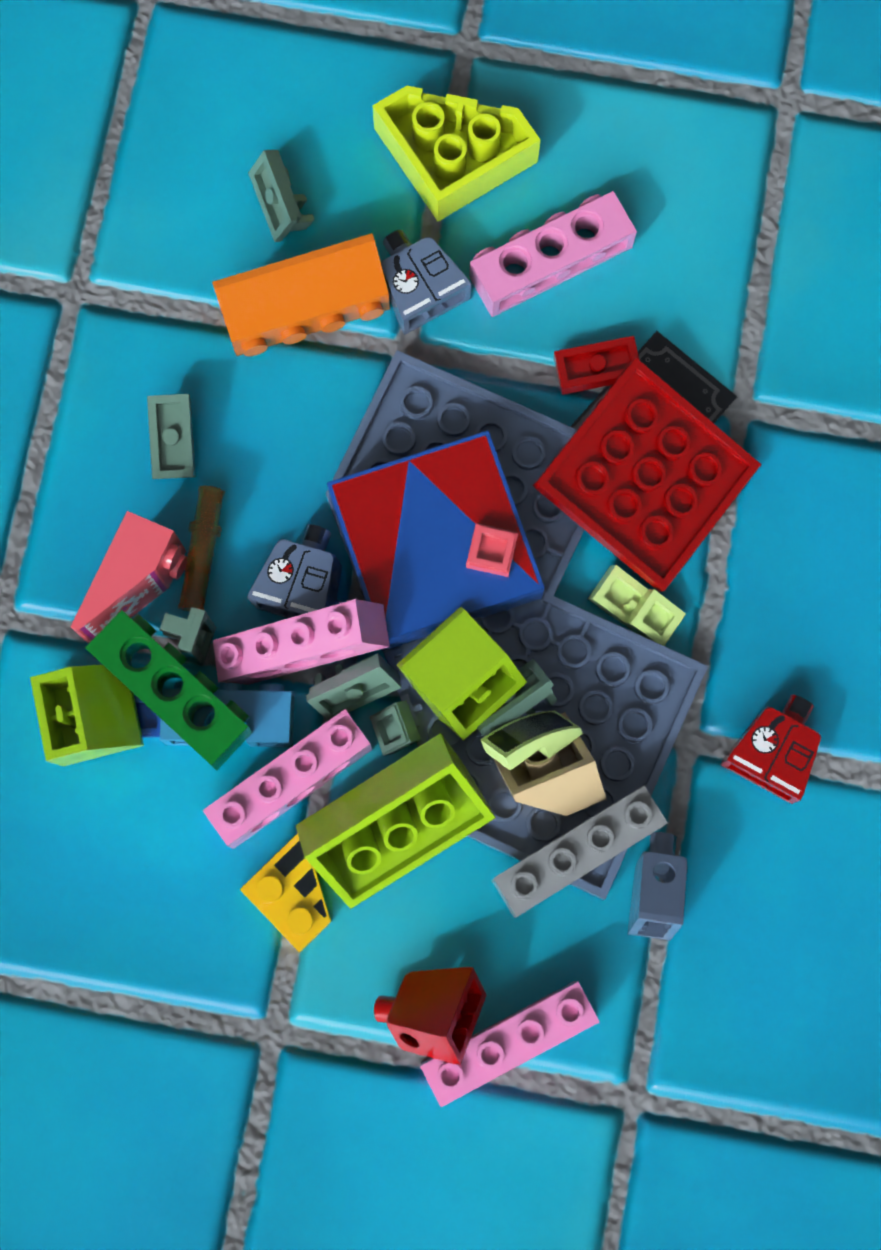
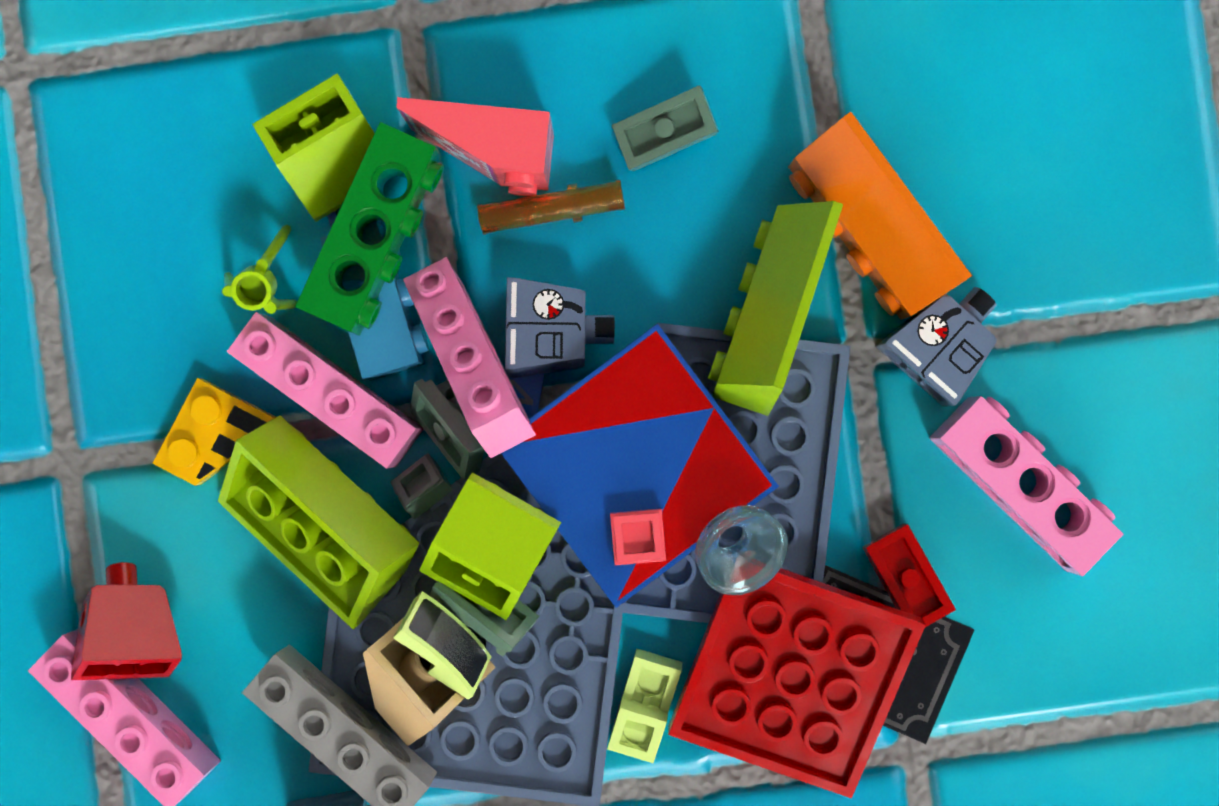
camera: 75 degrees right, 10 degrees up
sand green plate [159,607,216,666] -> none
sand green plate [248,149,314,242] -> none
neon yellow brick [372,86,541,222] -> none
none -> lime plant [222,225,297,314]
none -> clear light blue piece [695,505,788,595]
none -> lime slope [708,201,843,416]

